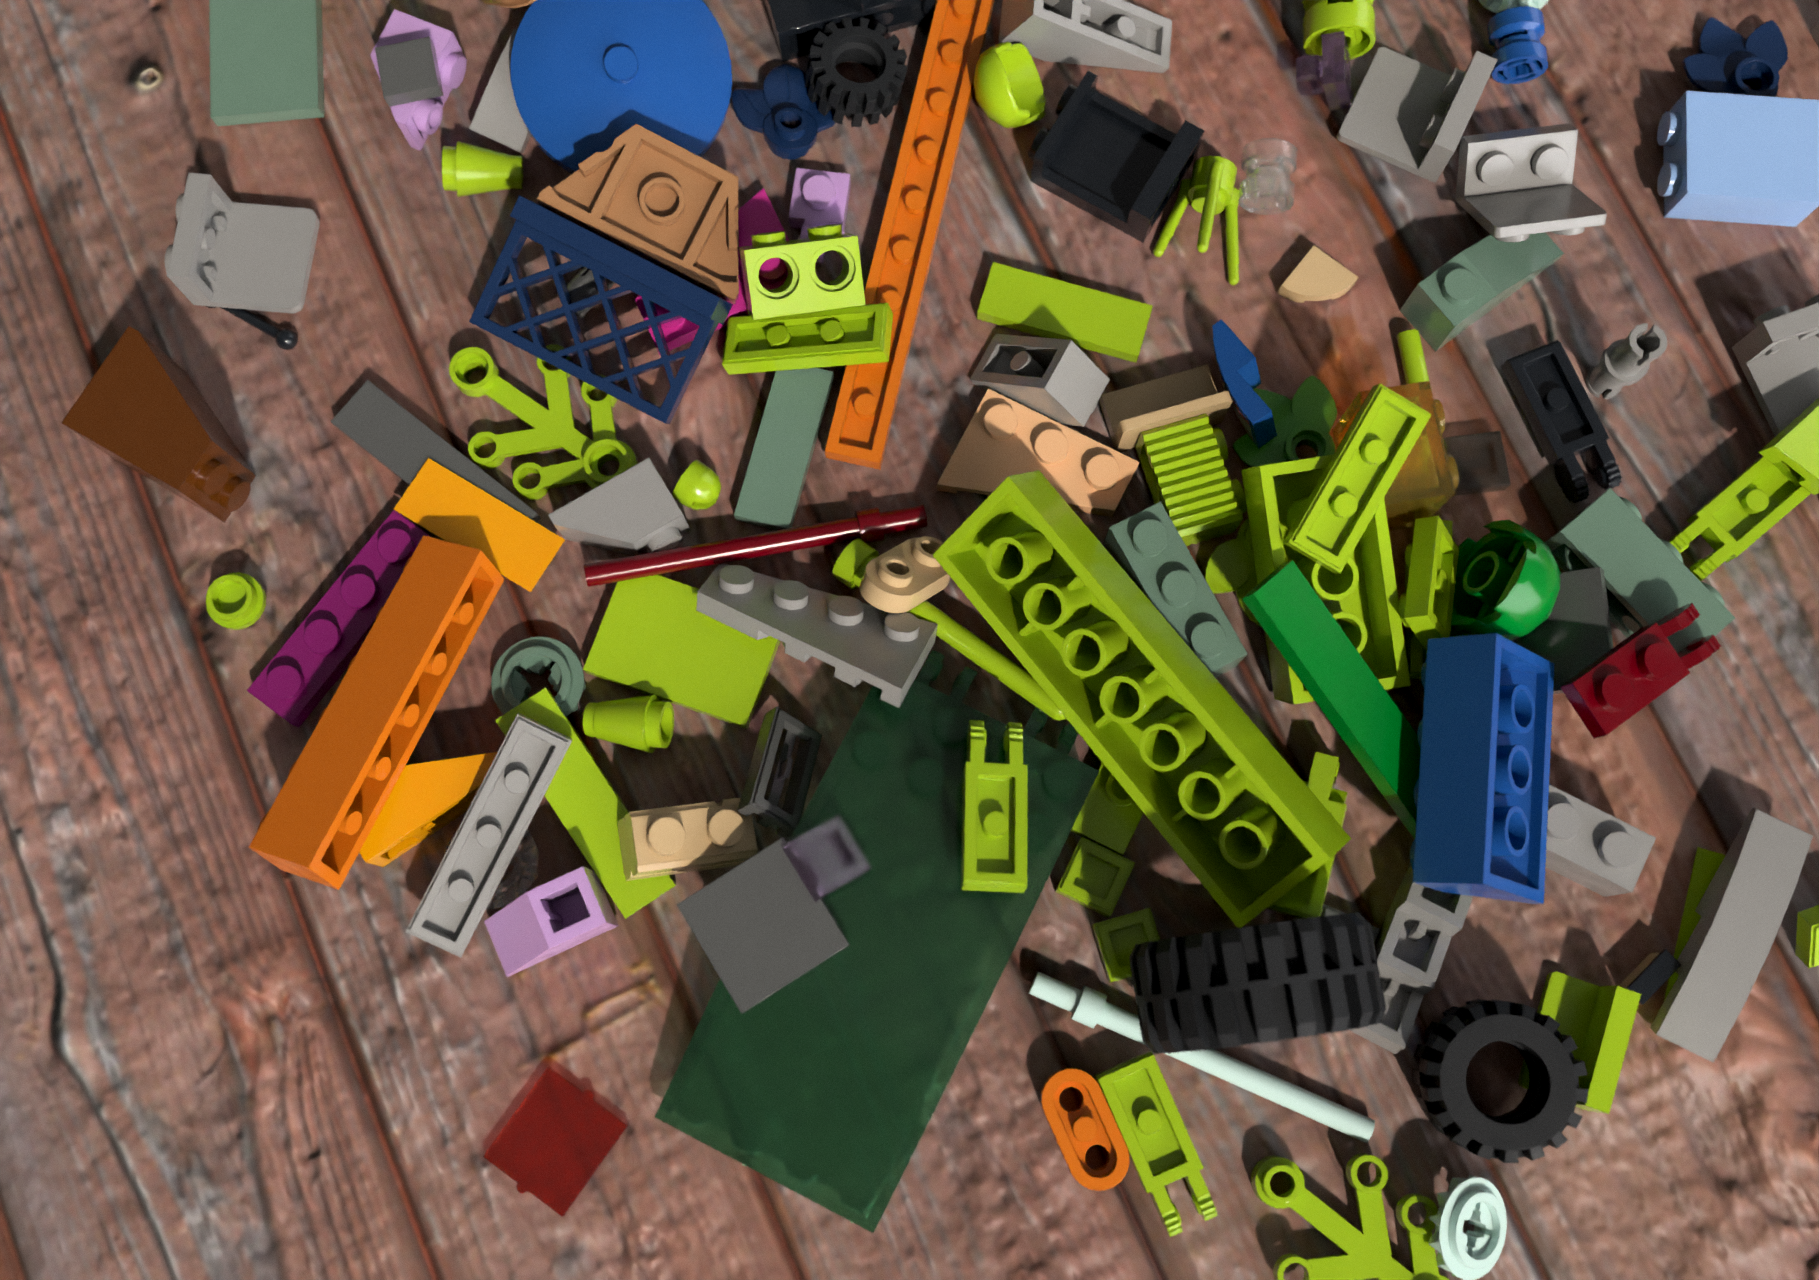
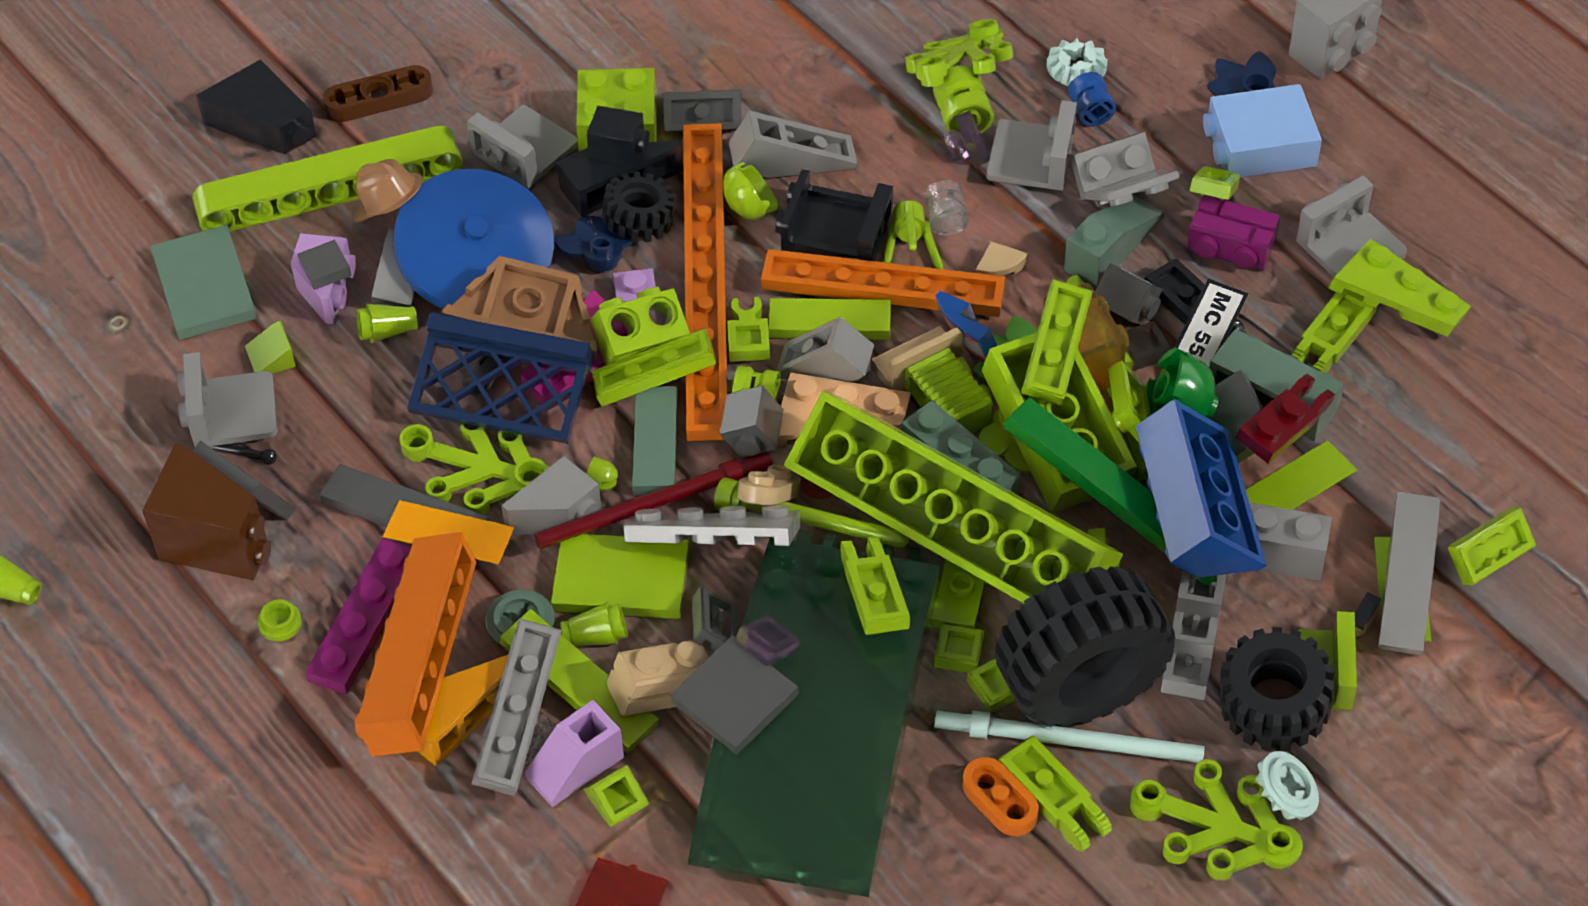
camera: 15 degrees left, 25 degrees down
light grey pin [1586,323,1667,399] -> none
none -> dark grey tile [192,440,296,520]
none -> lime slope [245,321,296,374]
none -> lime slope [583,765,649,827]
none -> dark grey brick [720,385,784,458]
none -> lime plate [727,297,770,362]
none -> lime wheel [732,365,781,401]
none -> orange plate [761,249,1005,317]
none -> dark grey brick [1091,263,1163,325]
none -> white sticker [1174,278,1249,367]
none -> magenta brick [1187,194,1280,271]
none -> lime plate [1190,166,1241,200]
none -> lime sticker [1245,440,1358,510]

